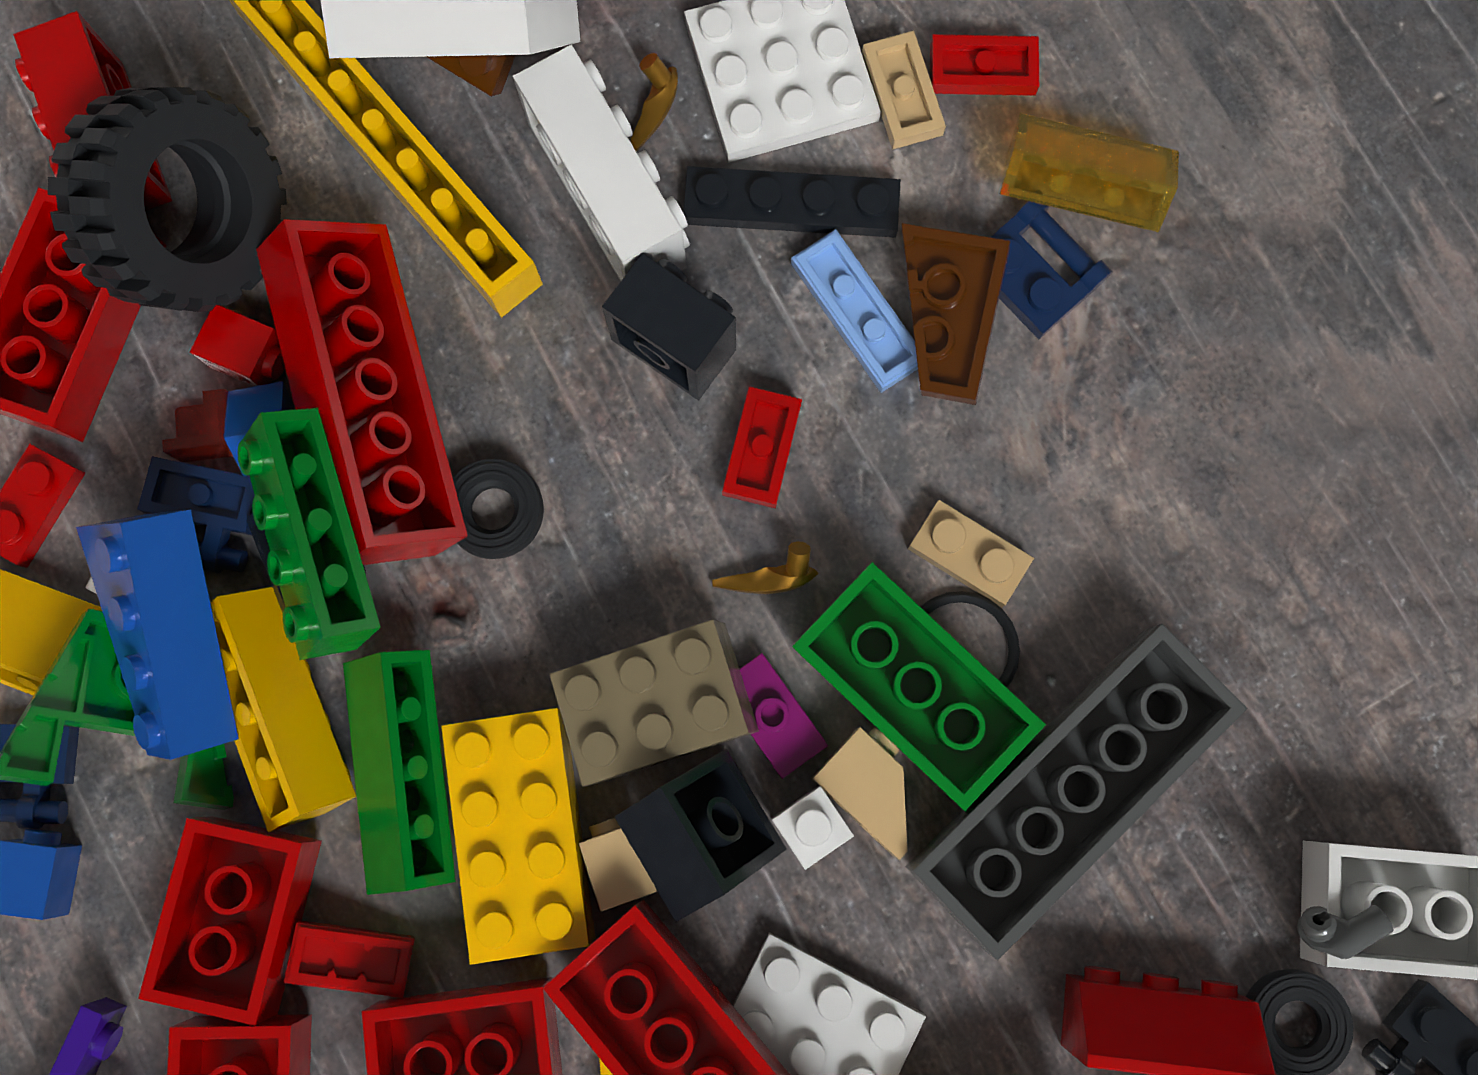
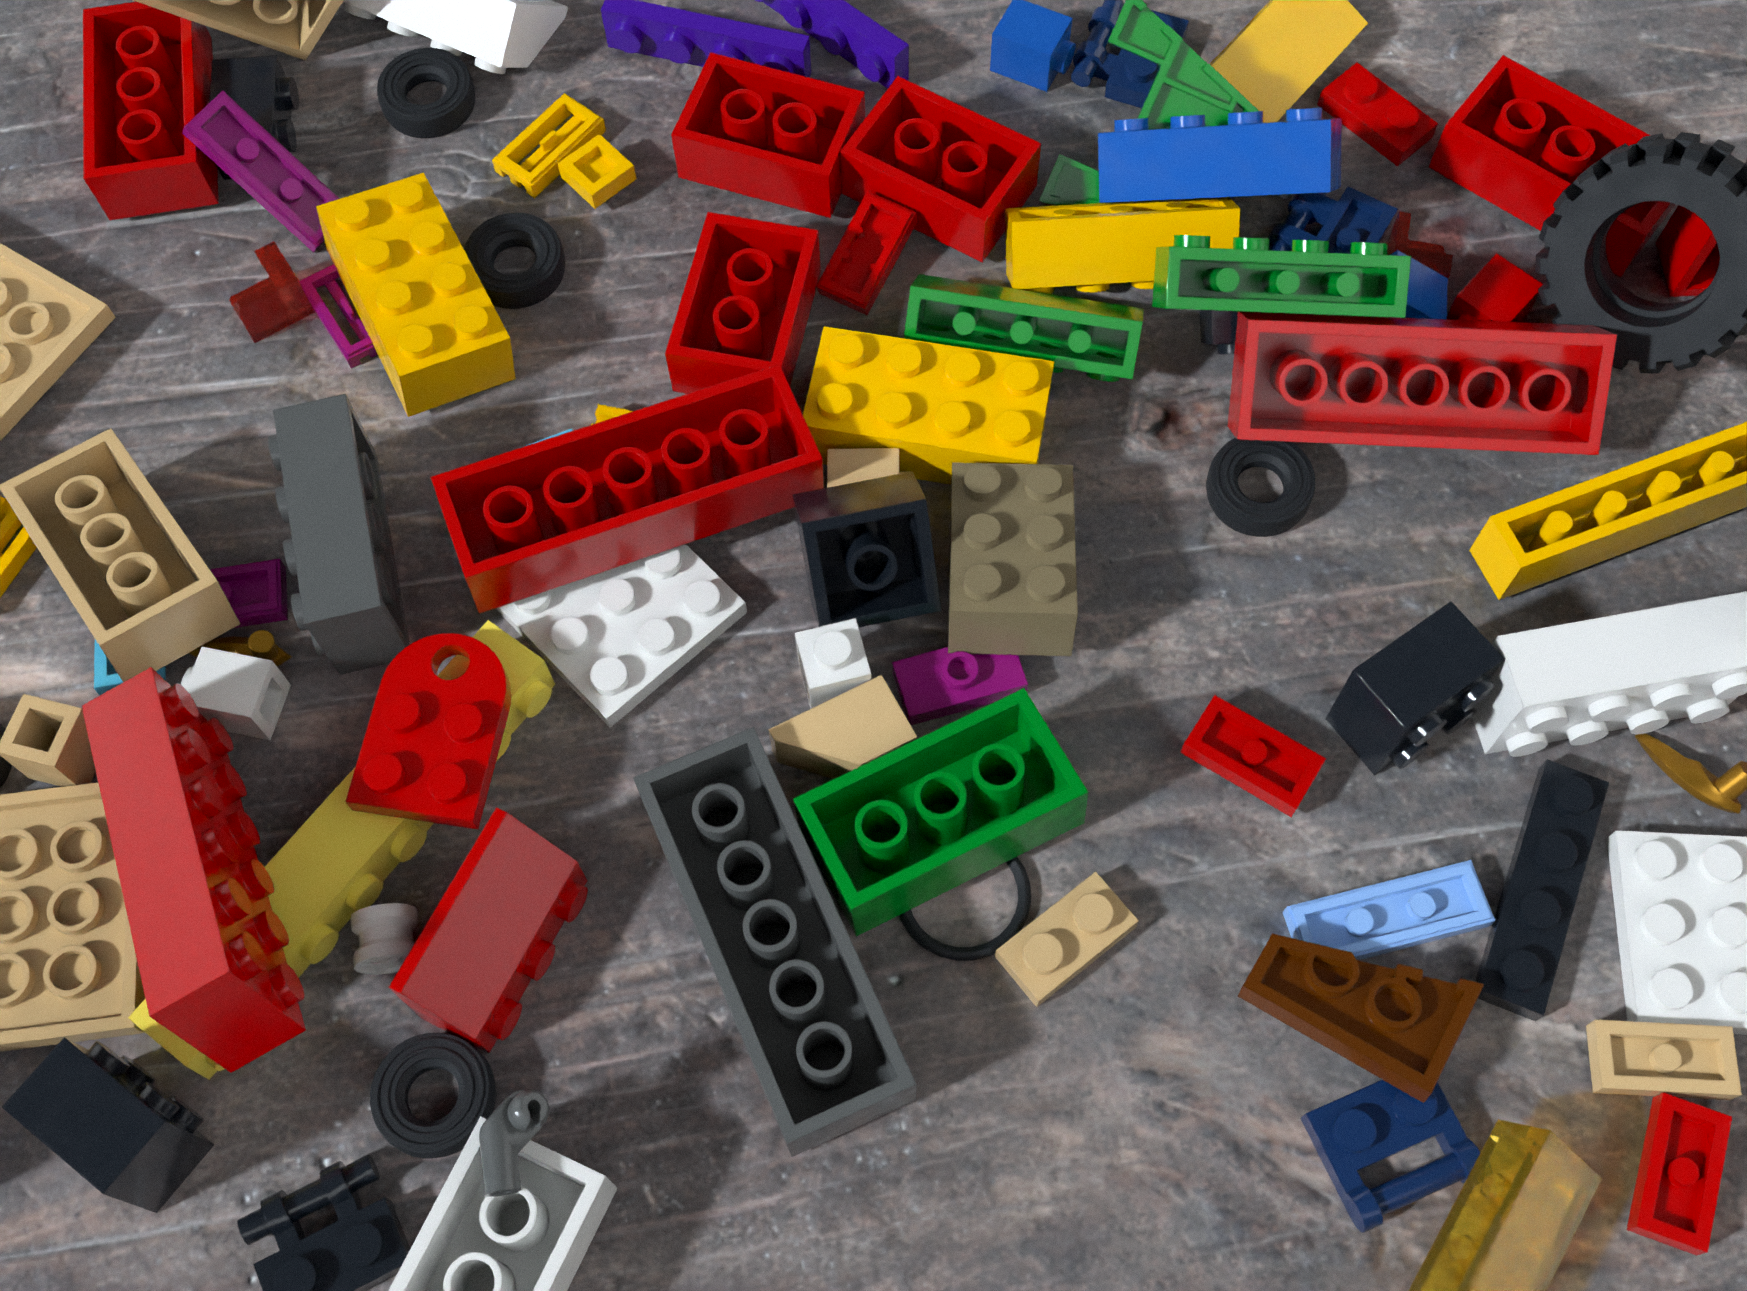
camera: 110 degrees right, 15 degrees down
pearl gold bar [712,541,819,594] -> none

